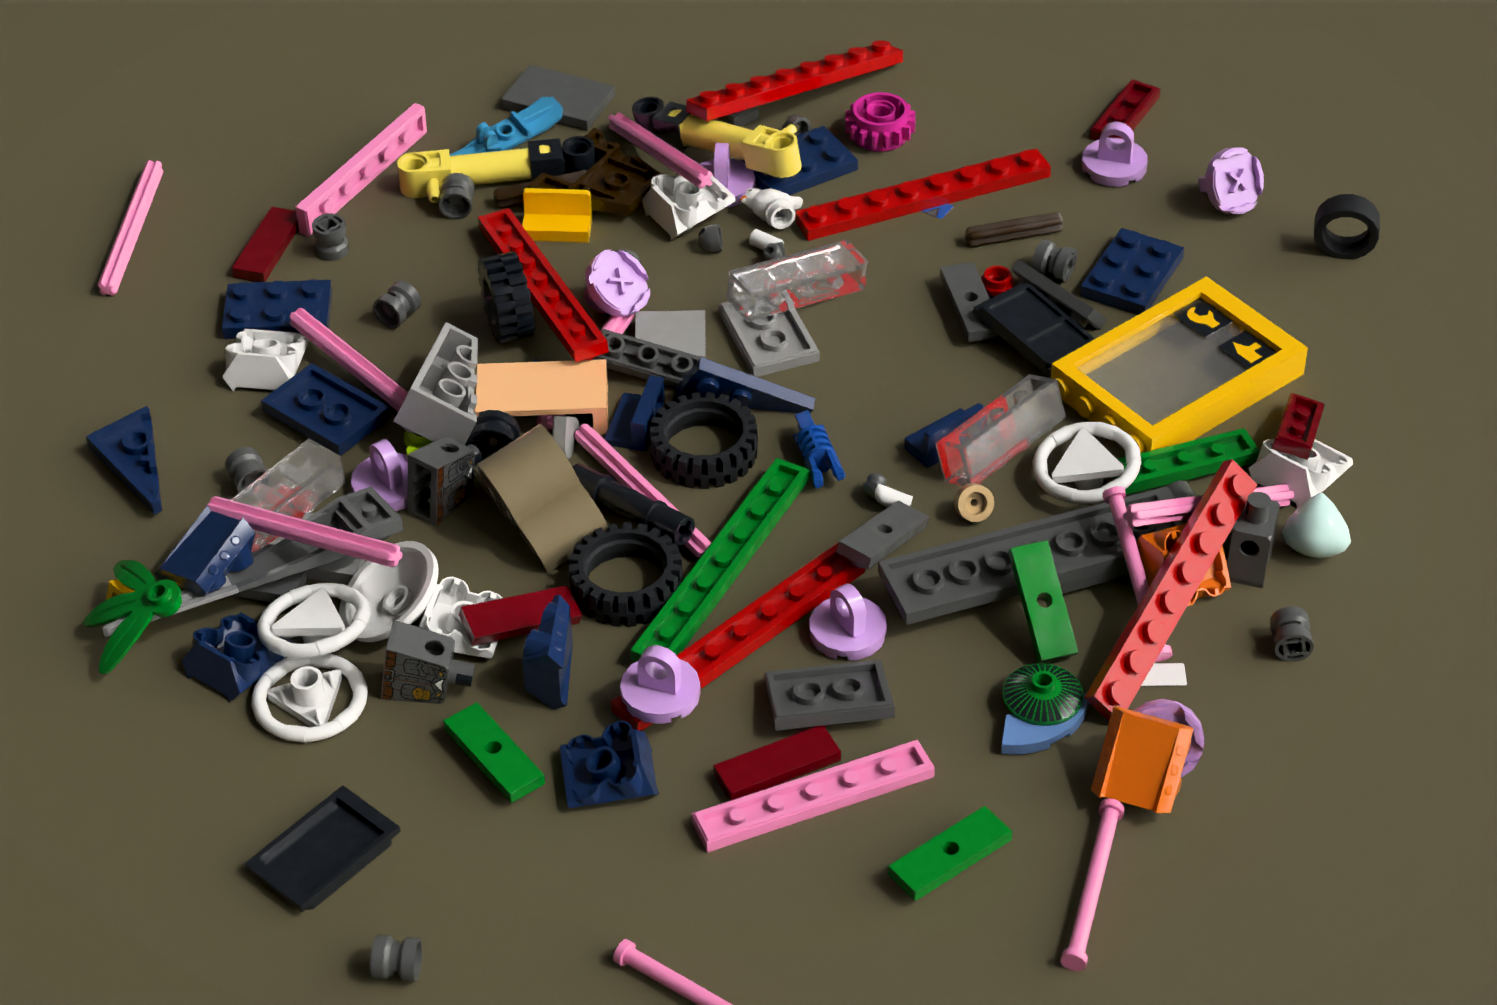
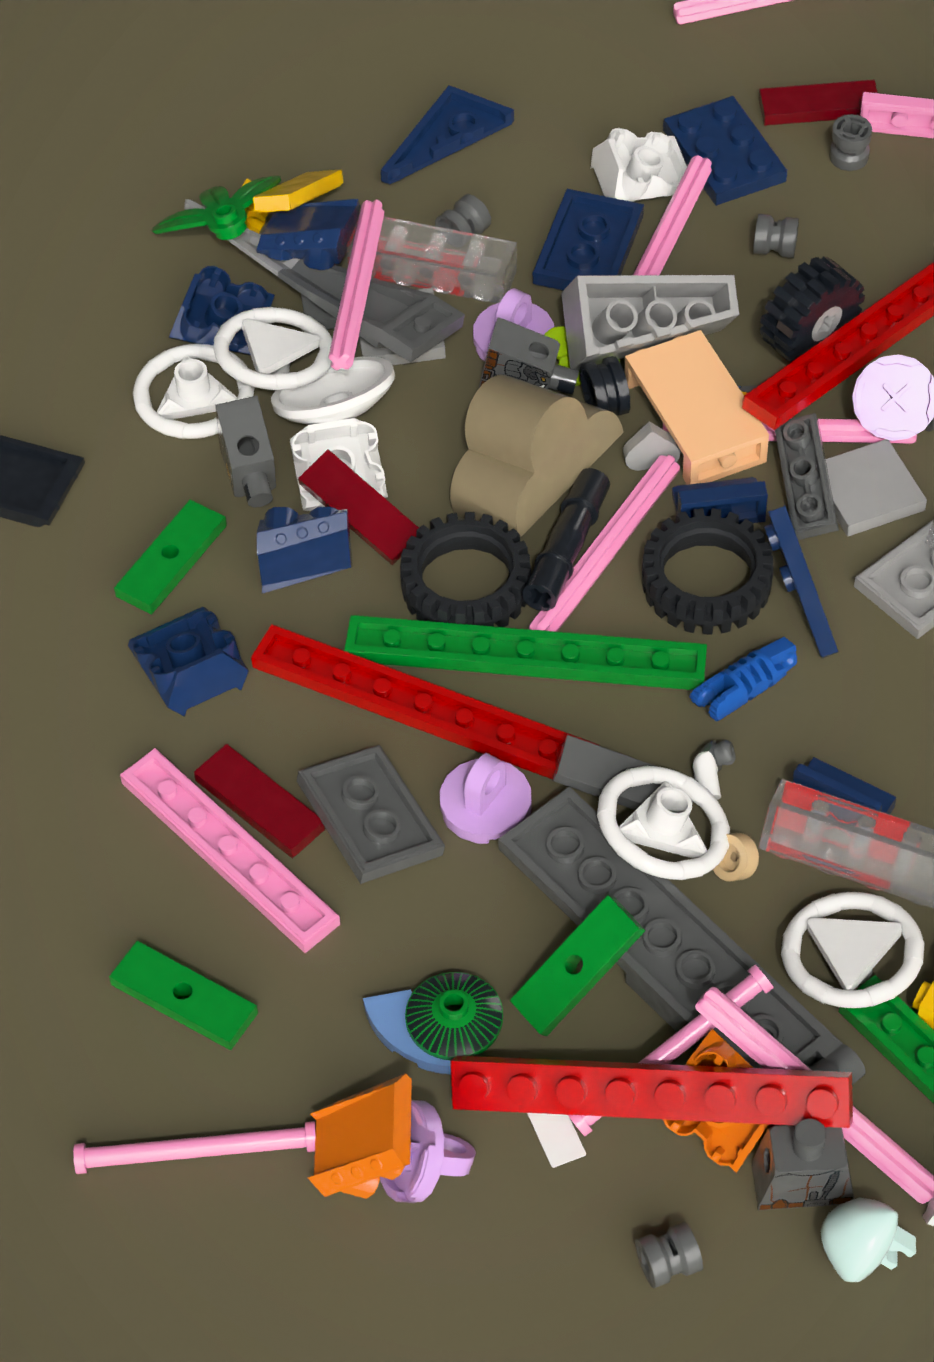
camera: 70 degrees right, 10 degrees up
lavender tile [620,645,701,724] -> none
none -> yellow tile [253,169,344,213]
none -> white piece [597,765,730,880]

